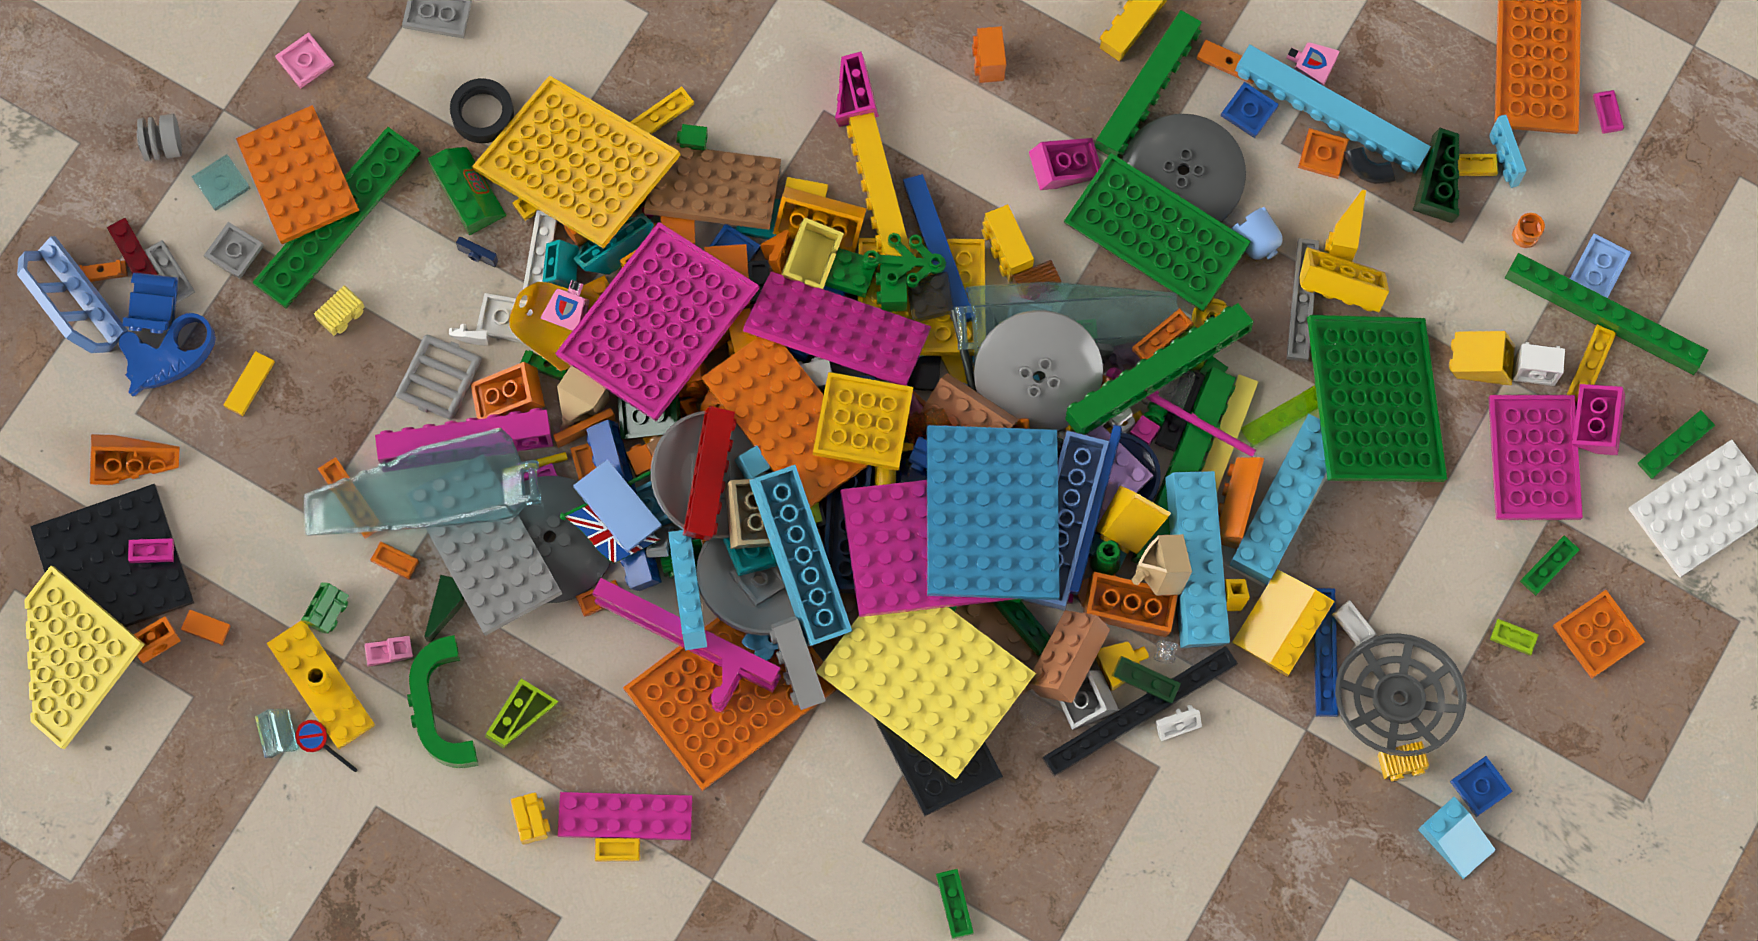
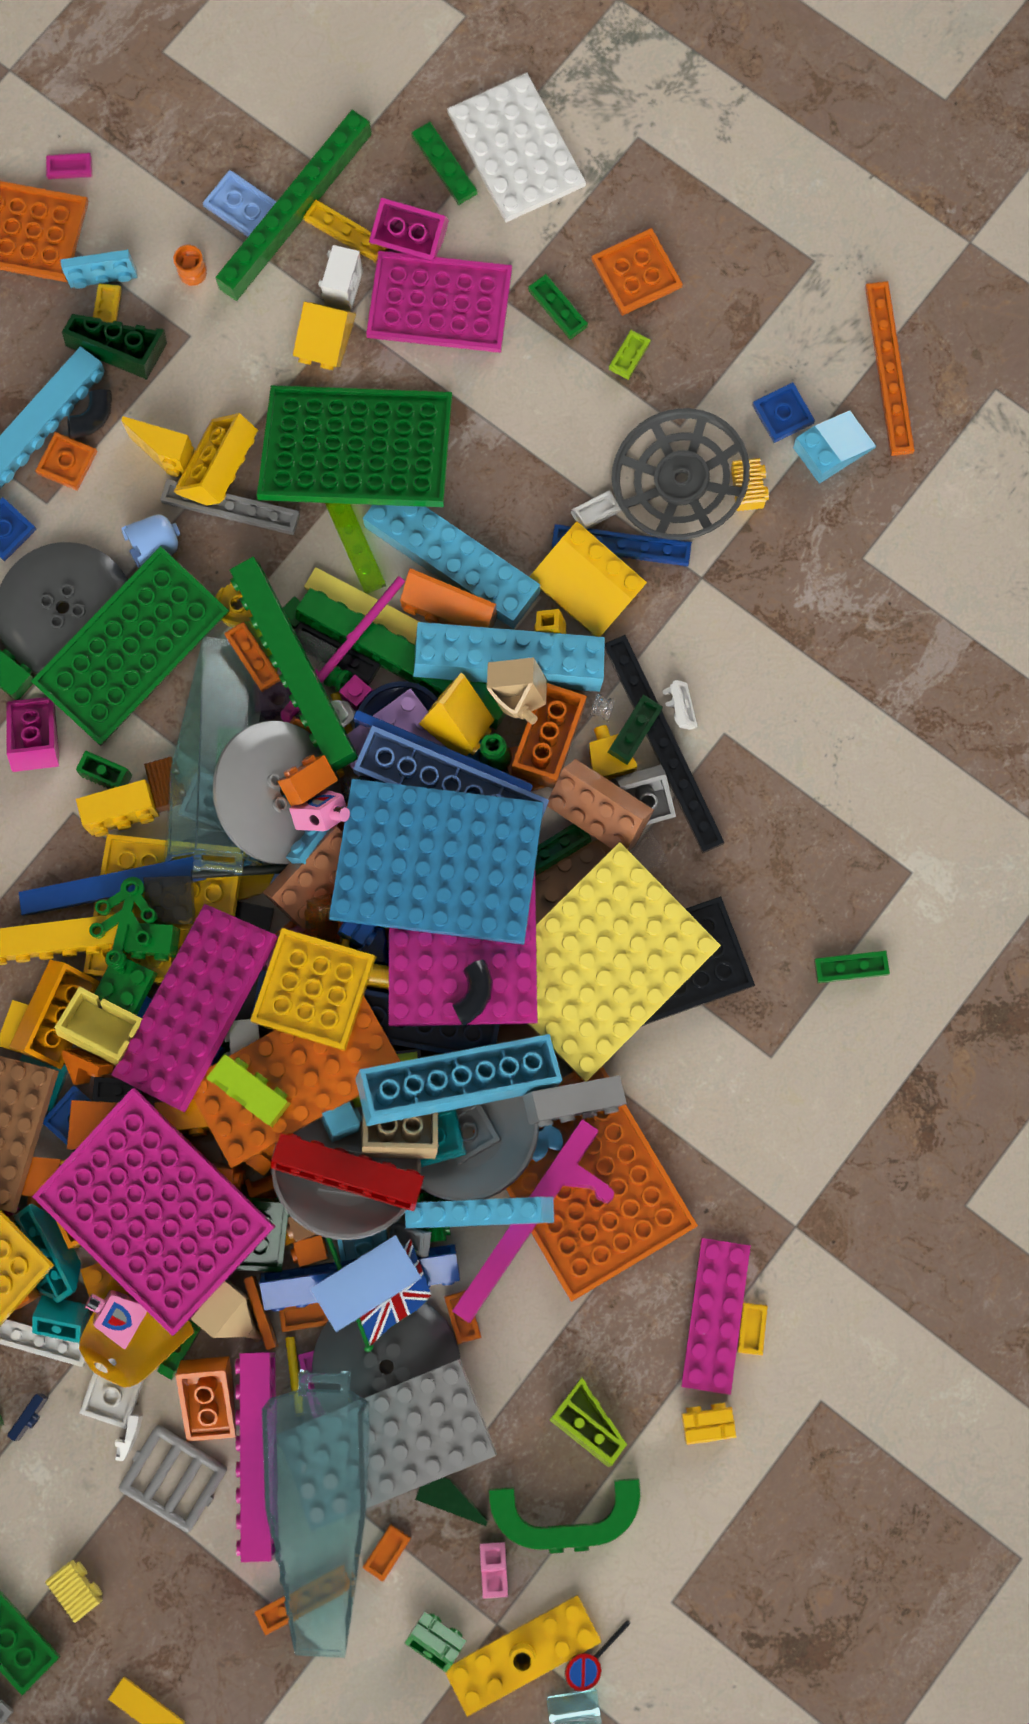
camera: 75 degrees left, 5 degrees up
none -> green brick [76,751,132,789]
none -> lime wedge [206,1054,291,1128]
none -> orange brick [277,755,338,806]
none -> medium azure plate [286,829,330,865]
none -> bright pink torso [289,789,350,831]
none -> black cylinder [452,960,493,1026]
none -> orange tile [865,281,915,456]

